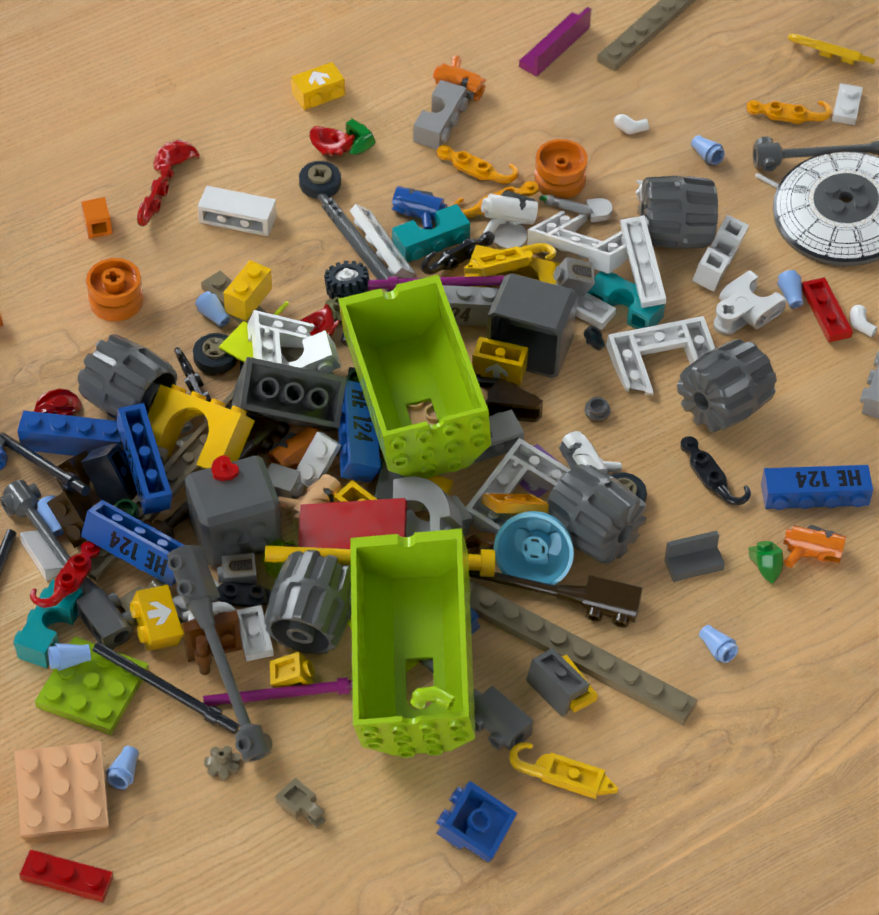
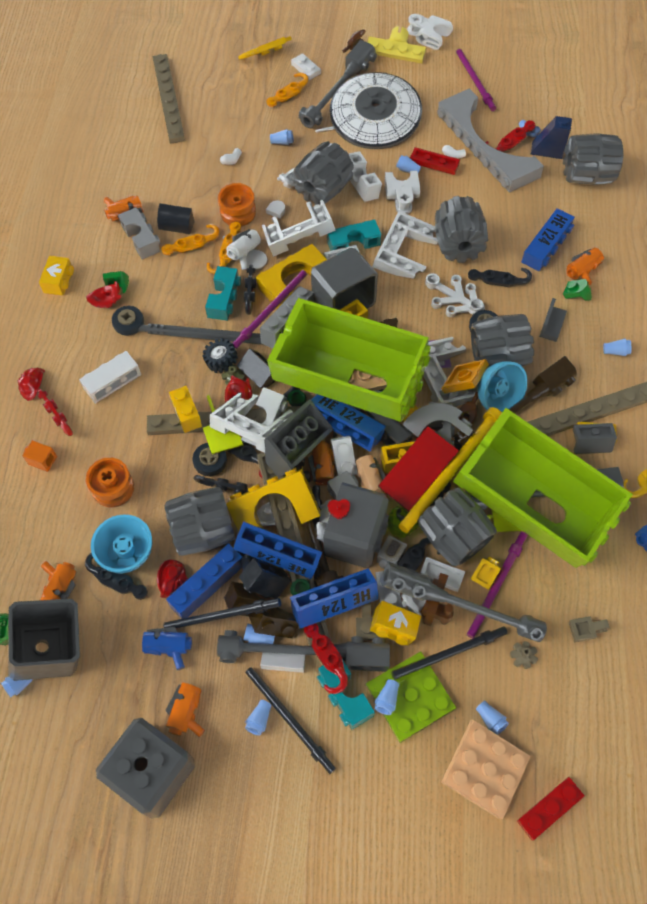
camera: 50 degrees left, 10 degrees up
light blue cone [195,291,231,328] -> none
white plate [350,204,416,279] -> none
blue piece [392,186,448,230] -> none
lime arm [410,686,456,710] -> none
yellow plate [464,243,556,277] -> none
magenta panel [519,7,592,77] -> none
light grey piece [539,195,593,214] -> none
light grey brick [554,257,595,296] -> none
white piece [559,431,622,474] -> none
flat silver plate [585,397,610,421] -> none
white plate [620,215,666,308] -> none
none -> black piece [85,553,148,600]
none -> medium azure piece [91,515,152,573]
none -> black brick [157,203,195,234]
none -> white plant [425,273,485,318]

